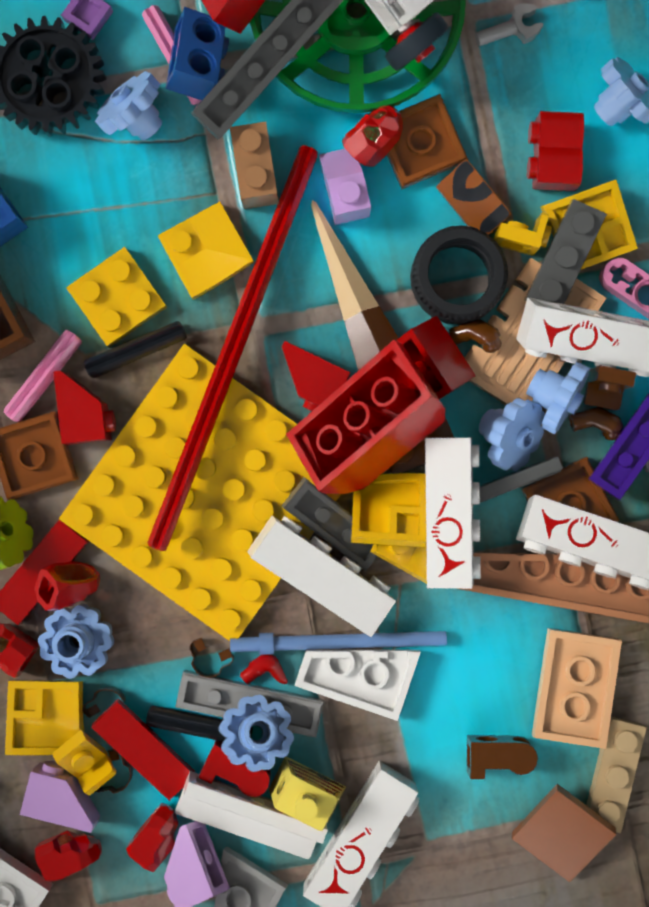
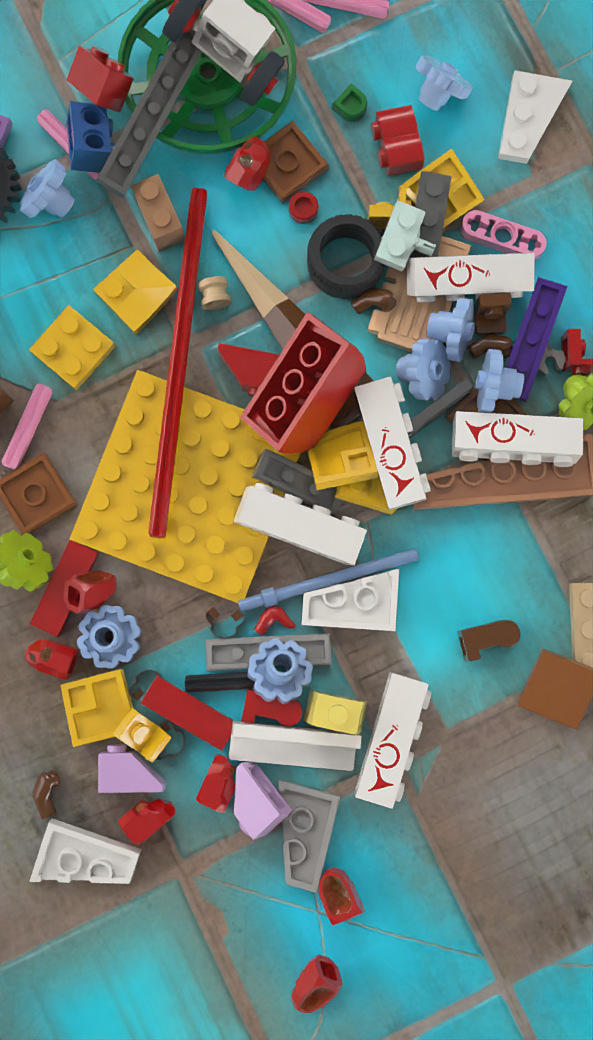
camera: 15 degrees left, 5 degrees down
red slope [53,371,116,445] -> none
black axle [84,321,187,378] -> none
lavender slope [319,149,371,225] -> none
red brick [397,316,476,400] -> none
slope [436,159,511,235] -> none
light grey bar [475,3,543,46] -> none
light nougat plate [532,628,622,749] -> none
none -> tan wheel [198,276,232,310]
none -> red tile [289,192,319,224]
none -> green tile [332,83,367,122]
none -> light aqua plate [374,200,436,271]
none -> light blue plant [475,349,524,413]

